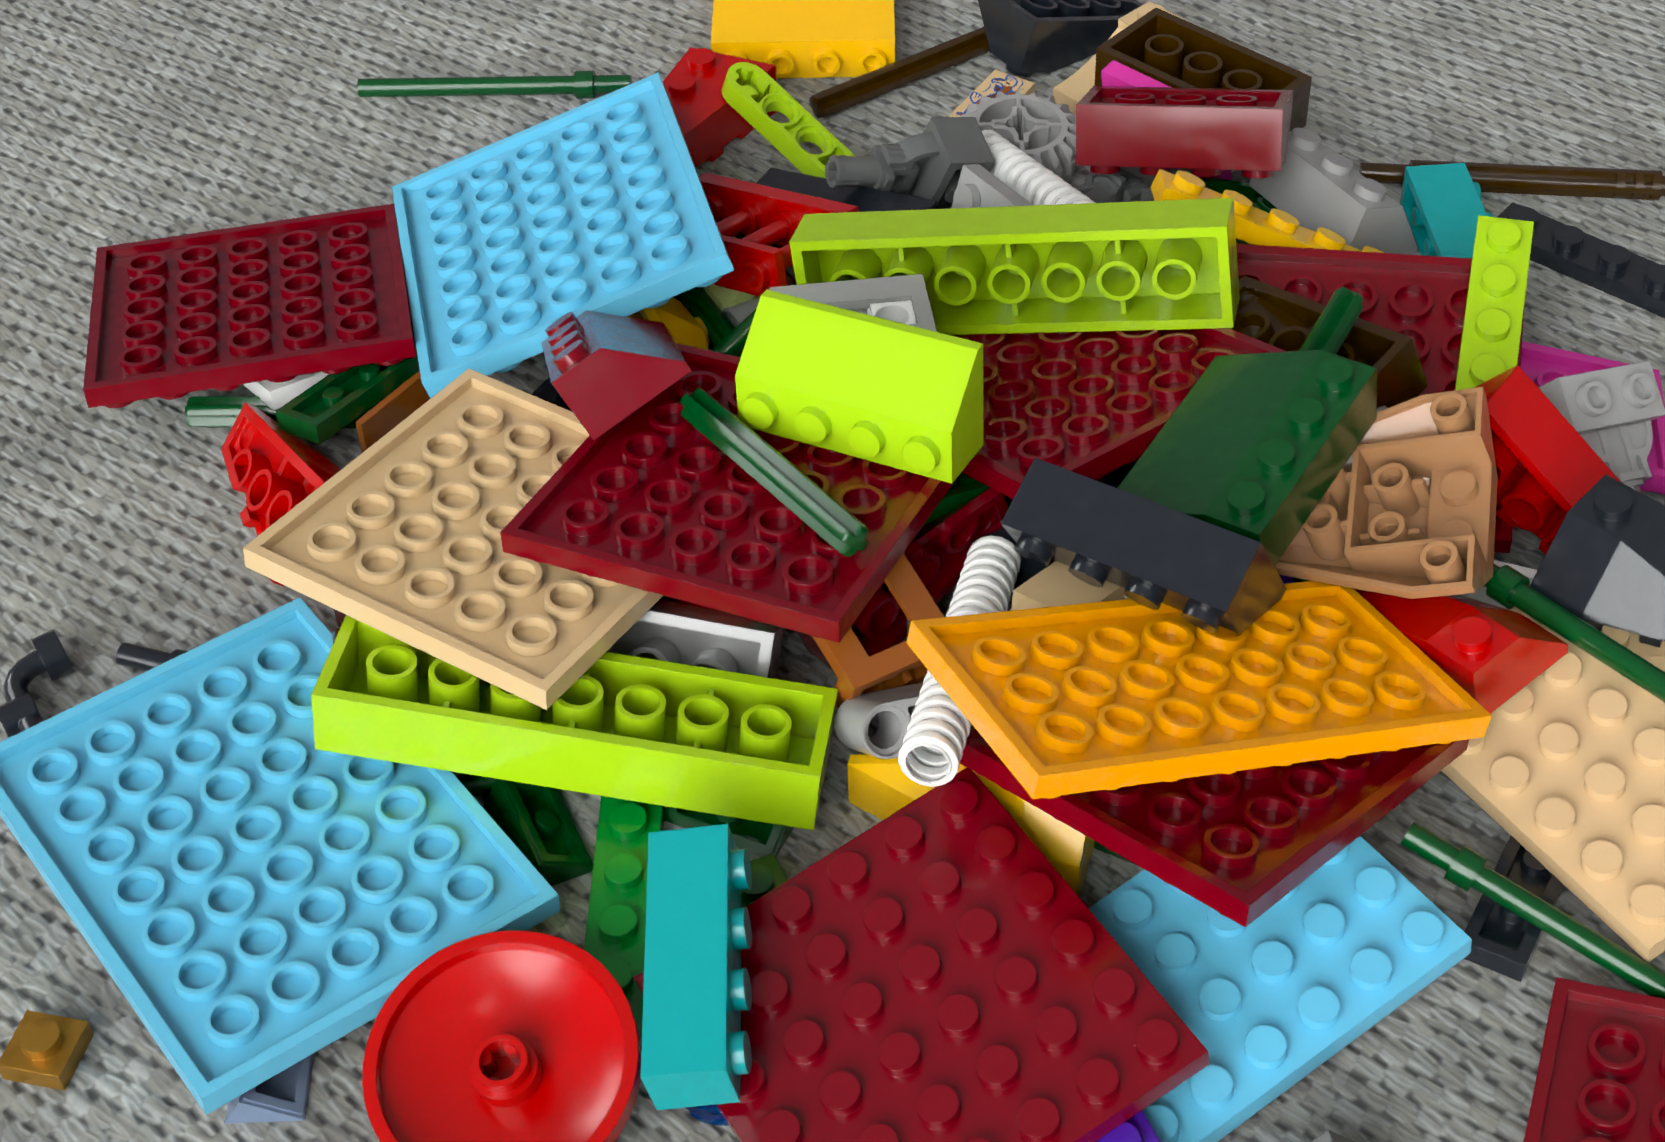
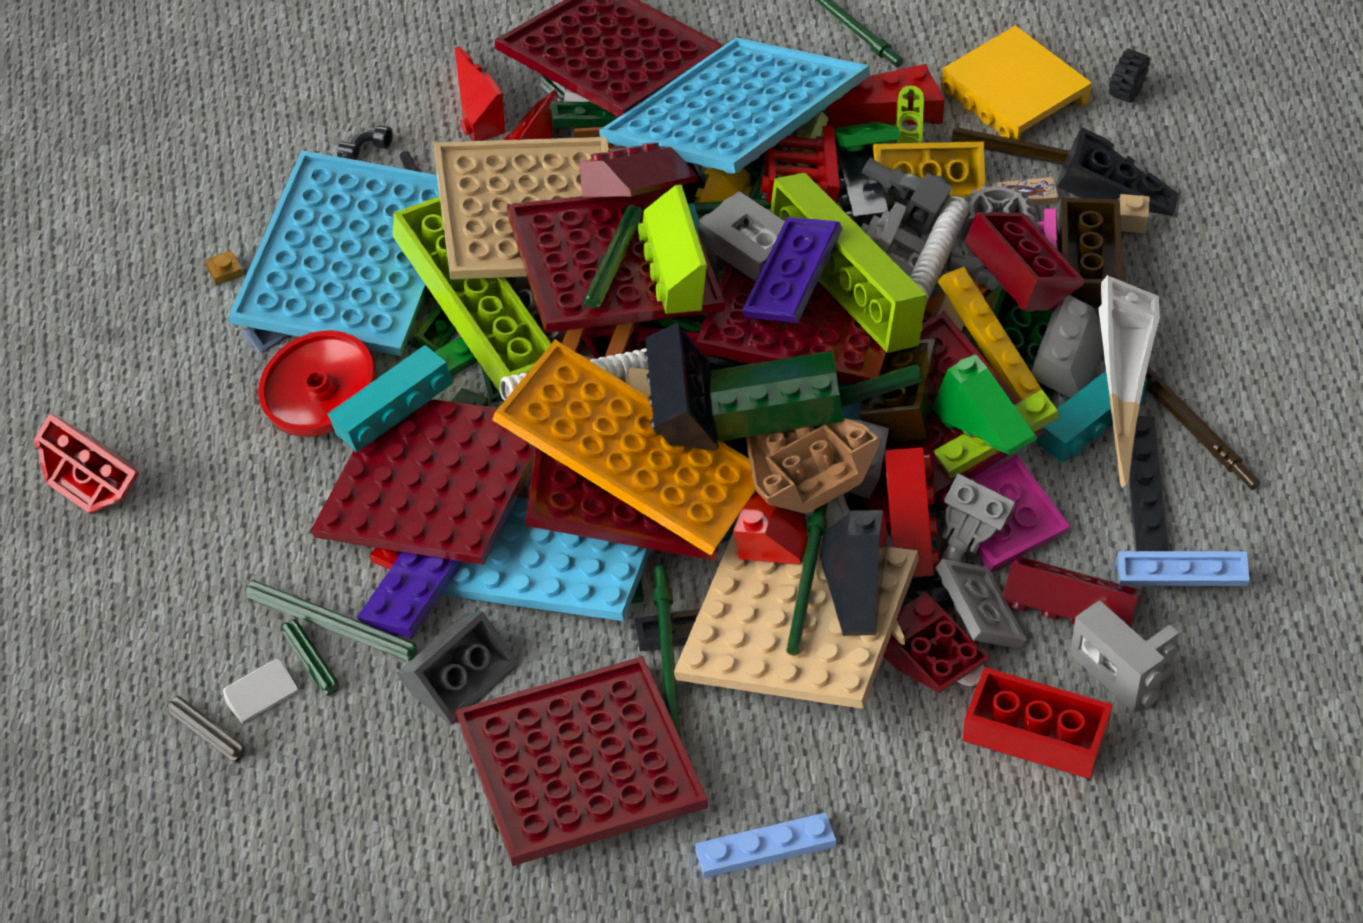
camera: 50 degrees right, 5 degrees up
none -> red wedge [455,46,506,141]
none -> dark purple tile [742,217,843,323]
none -> green plate [834,121,900,151]
none -> yellow wedge [873,141,986,199]
none -> green wedge [932,354,1037,455]
none -> white plate [1098,275,1160,488]

